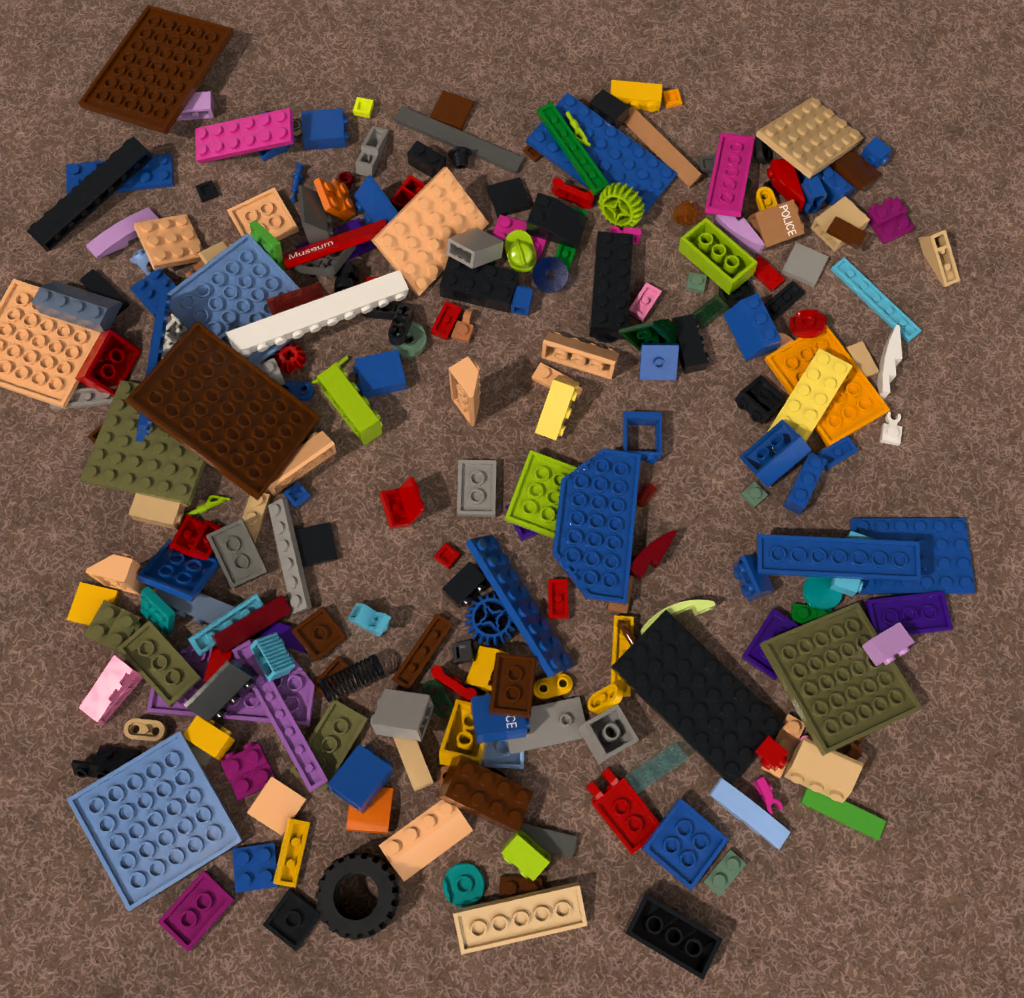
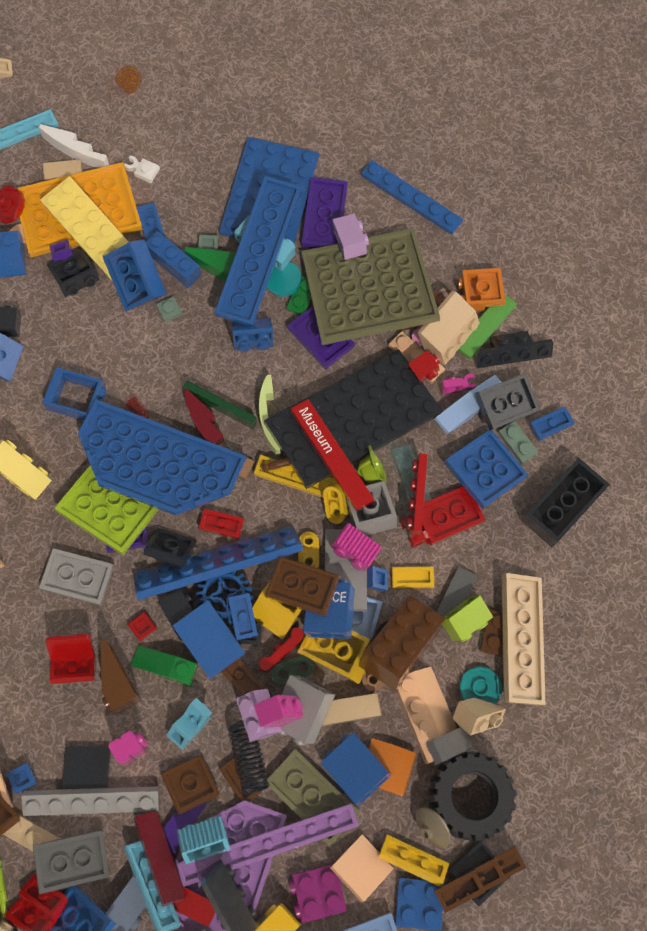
camera: 80 degrees left, 0 degrees up
none -> dark purple plate [50,239,73,262]
none -> reddish brown slope [101,639,141,714]
none -> dark pink brick [109,731,148,766]
none -> clear orange piece [116,66,142,94]
none -> green slope [130,645,199,687]
none -> black tile [143,528,197,567]
none -> blue tile [172,601,245,679]
none -> dark green tile [183,381,257,430]
none -> green slope [185,247,236,282]
none -> sand green plate [198,235,219,250]
none -> blue plate [227,593,258,640]
none -> lavender brick [236,689,282,742]
none -> dark pink brick [254,695,304,727]
none -> red tile [291,399,374,511]
none -> dark pink brick [330,523,382,571]
none -> lime piece [357,445,387,484]
none -> blue plate [361,160,463,235]
none -> blue plate [367,566,388,592]
none -> yellow tile [392,567,434,589]
none -> red plate [407,453,428,538]
none -> dark tan dish [416,807,451,849]
none -> dark grey slope [426,727,473,765]
none -> reddish brown slope [434,845,527,913]
none -> tan slope [452,698,506,735]
none -> orange plate [457,268,506,311]
none -> plate [475,373,540,431]
none -> black bracket [476,331,553,368]
none -> blue plate [529,407,575,442]

